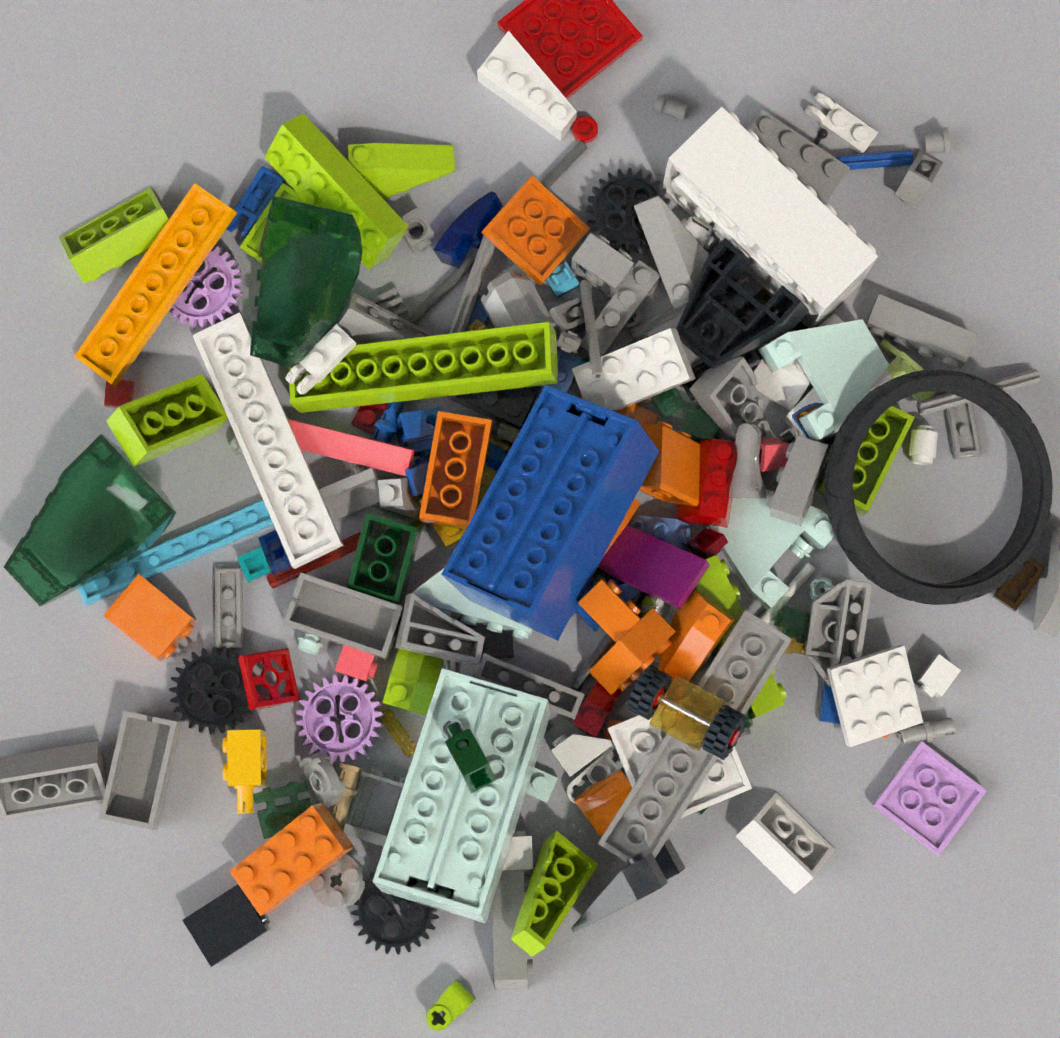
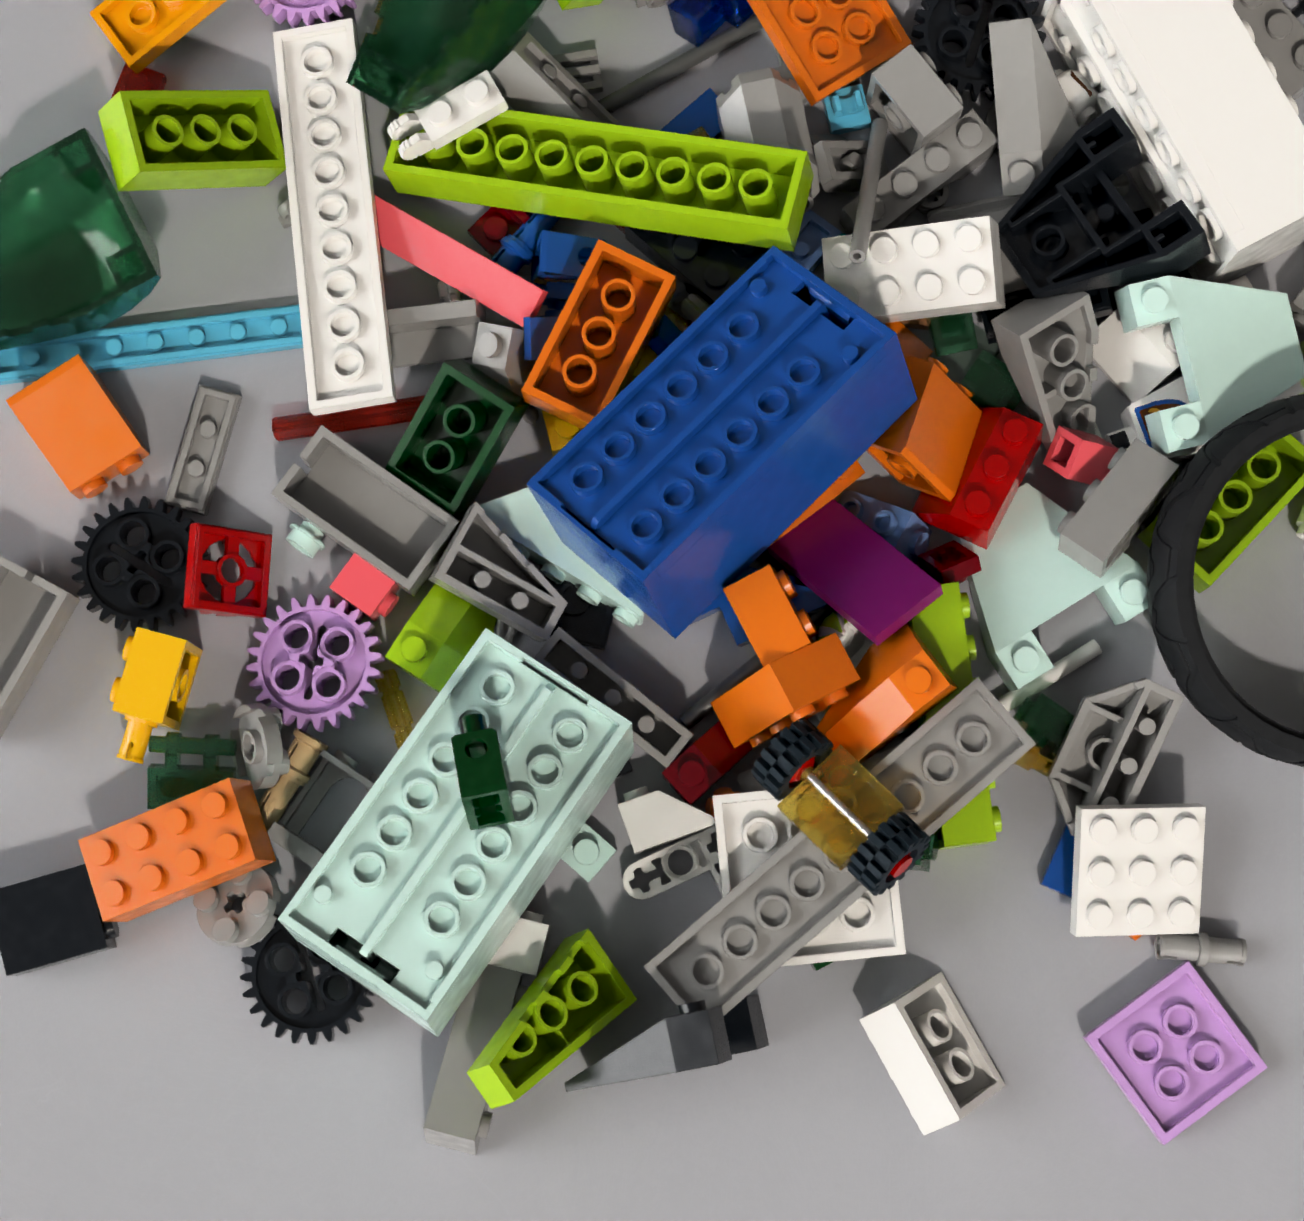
camera: 20 degrees right, 0 degrees up
teal plate [237,547,273,583] -> none
clear blue slope [258,530,293,575] -> none
lime piece [426,979,476,1031] -> none
light grey axle [449,236,495,334] -> none
light grey bar [557,331,582,354] -> none
orange slope [573,770,632,837] -> none
light grey piece [729,423,766,499] -> none
light aqua plate [789,536,814,559] -> none
light aqua plate [809,577,834,600] -> none
white brick [916,654,961,698] -> none

